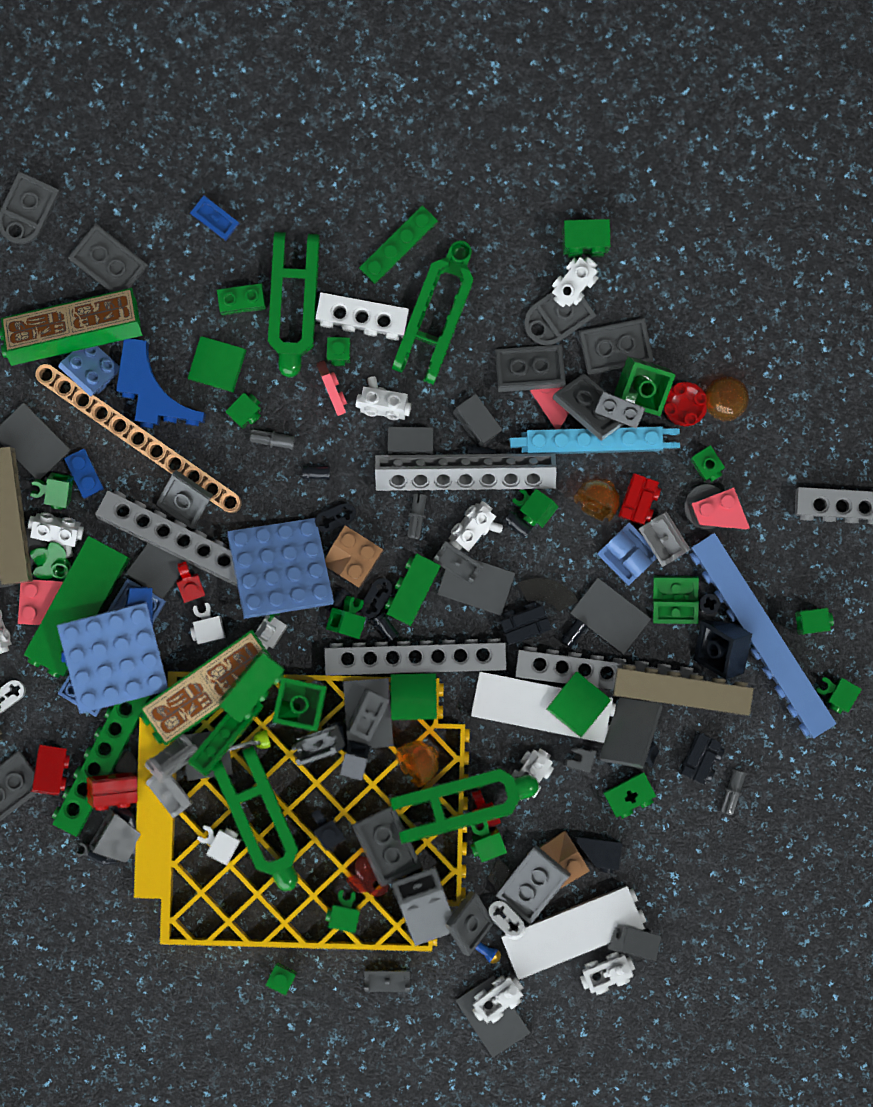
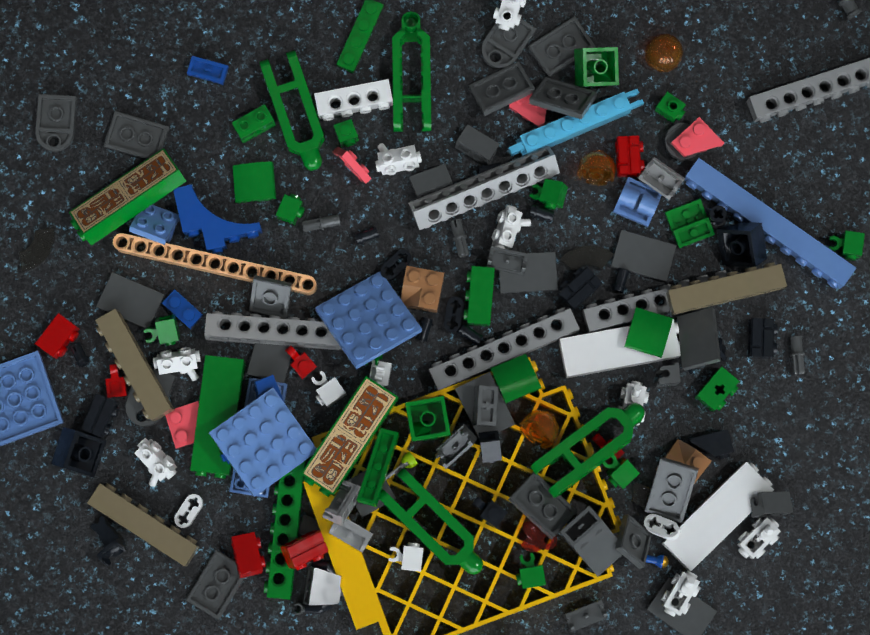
camera: 25 degrees left, 5 degrees down
green plate [30,541,72,580] -> none
green brick [218,649,284,723] -> none
green brick [326,596,366,639] -> none
hinge [595,391,645,429] -> none
red dish [664,382,708,427] -> none
green brick [795,608,834,635] -> none

